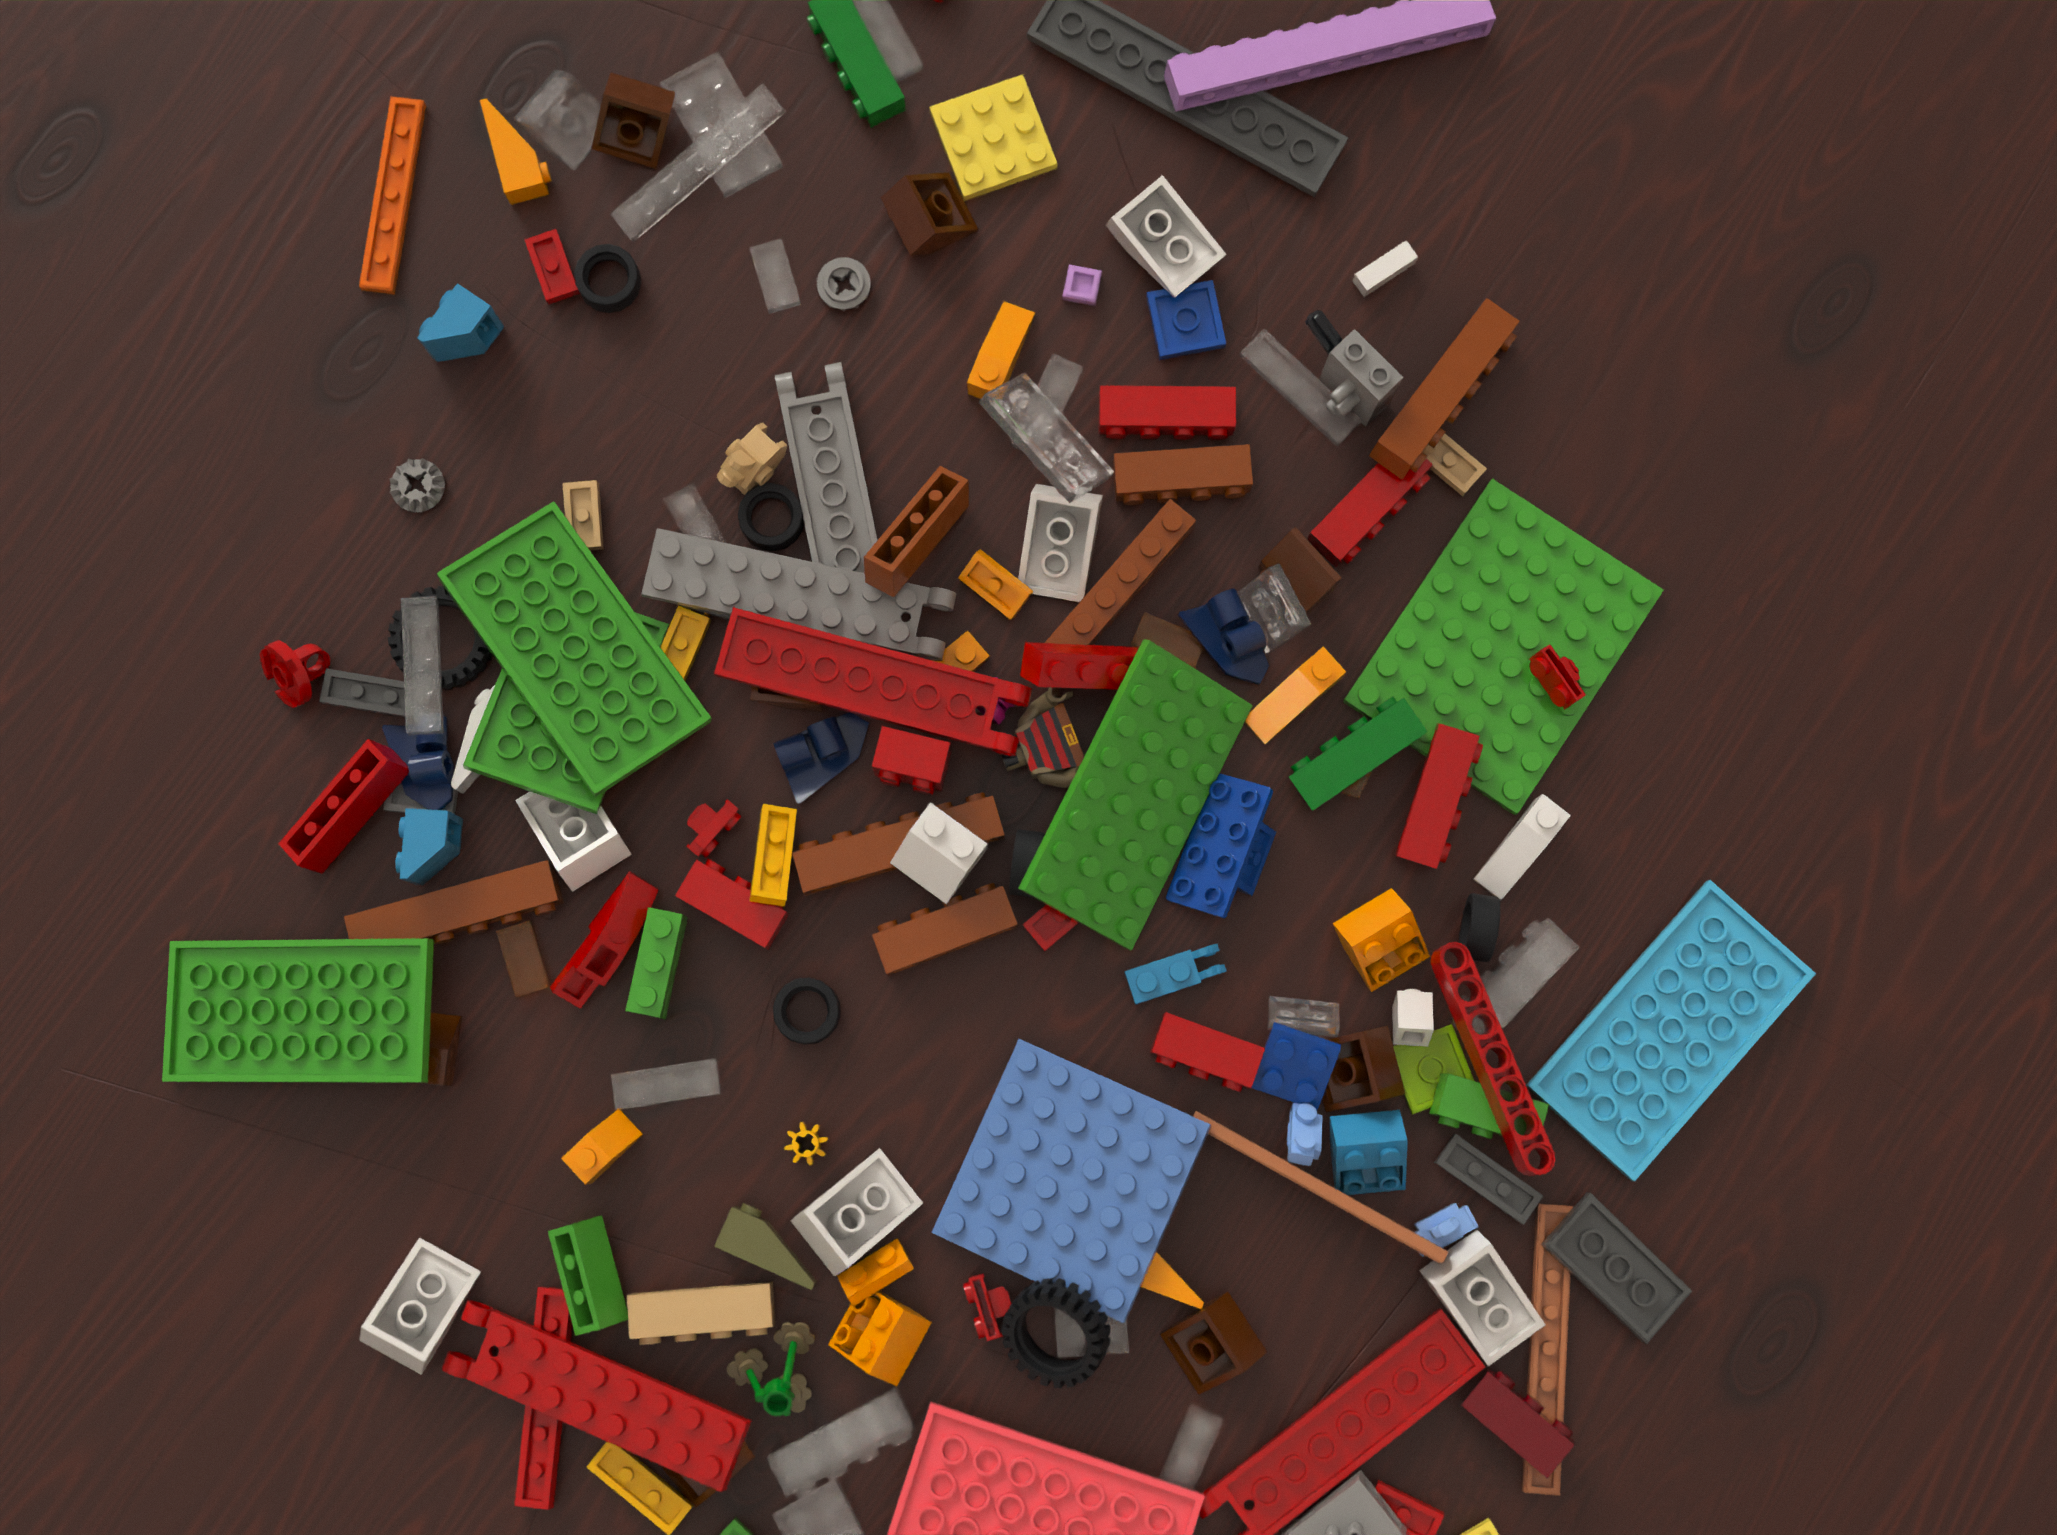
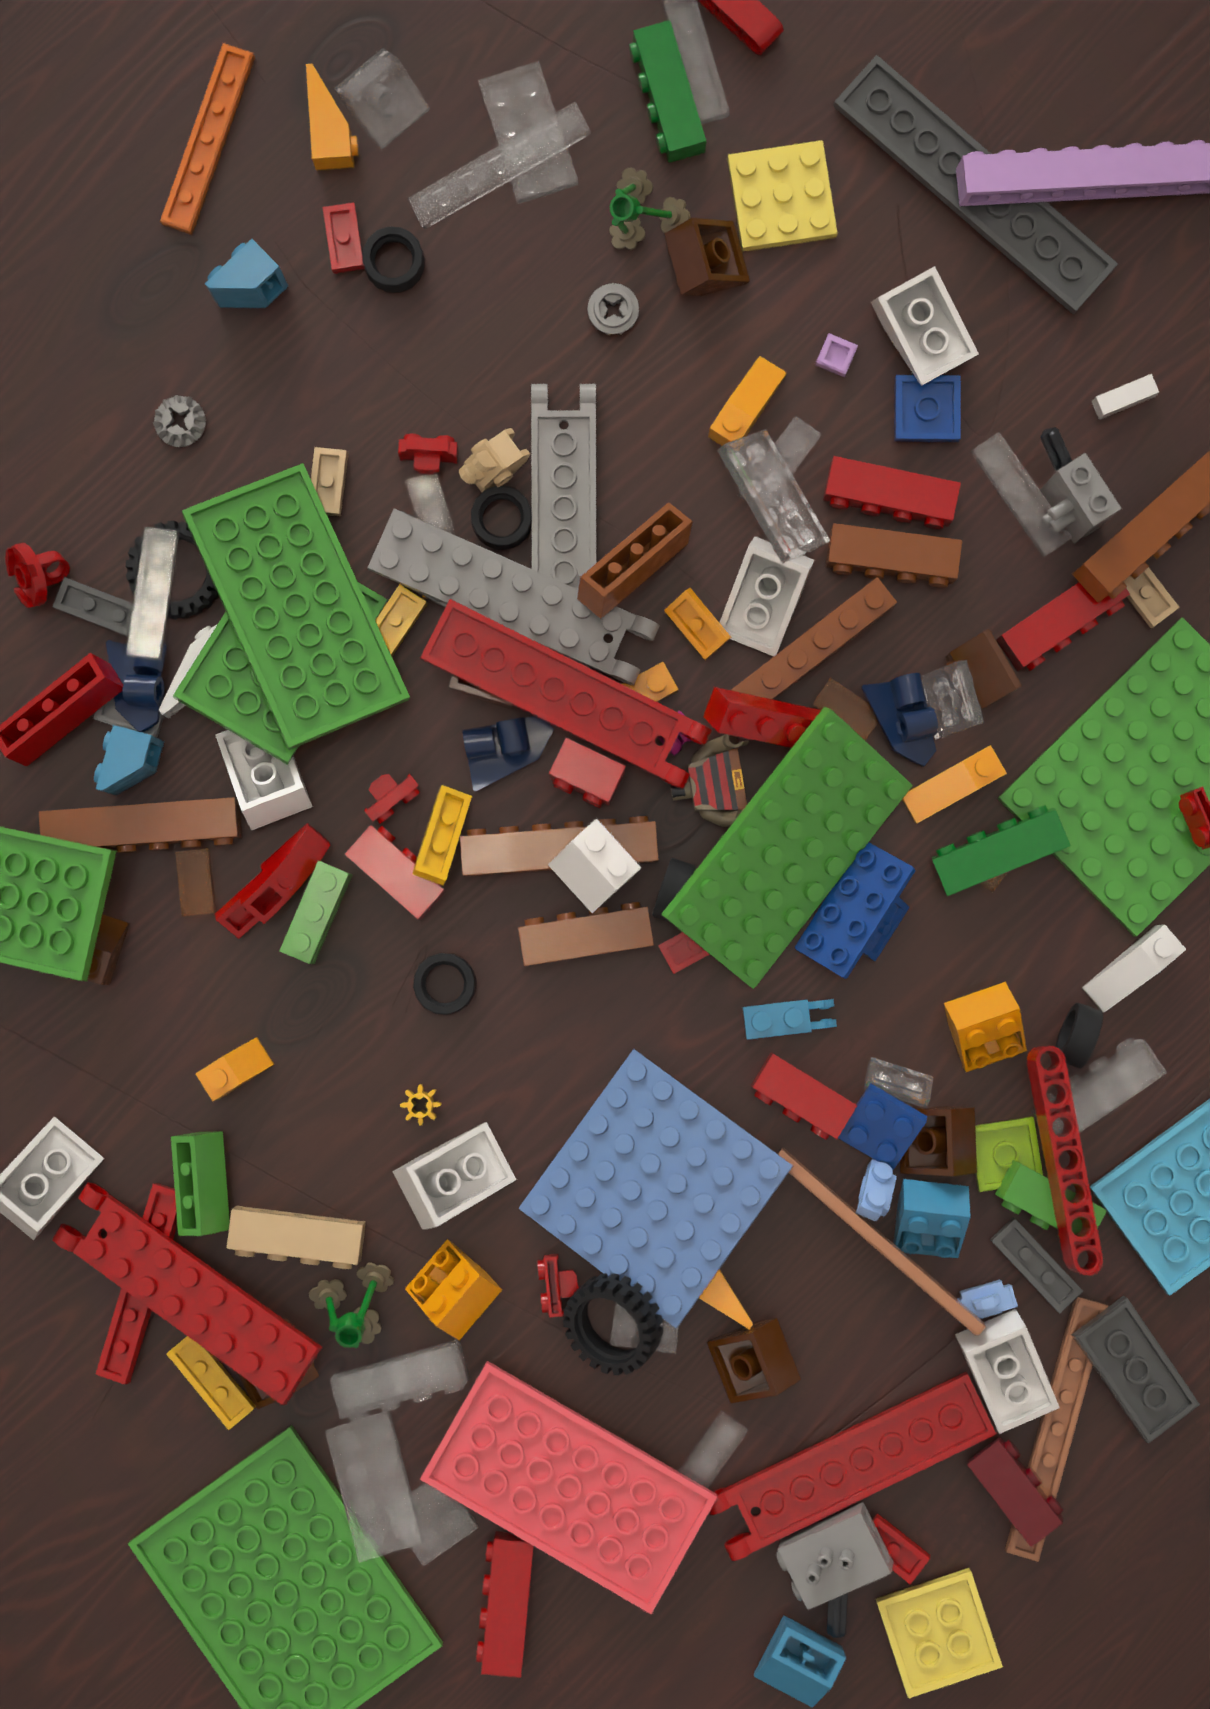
camera: 15 degrees right, 5 degrees up
reddish brown slope [591,72,676,169] -> none
clear plate [611,1058,722,1110] -> none
olive slope [714,1203,817,1290] -> none
clear plate [750,238,801,314] -> none
light orange plate [837,1238,914,1307] -> none
white brick [1392,989,1434,1046] -> none
red brick [1395,723,1483,869] -> none
none -> red piece [398,434,458,475]
none -> dark tan plant [609,167,690,250]

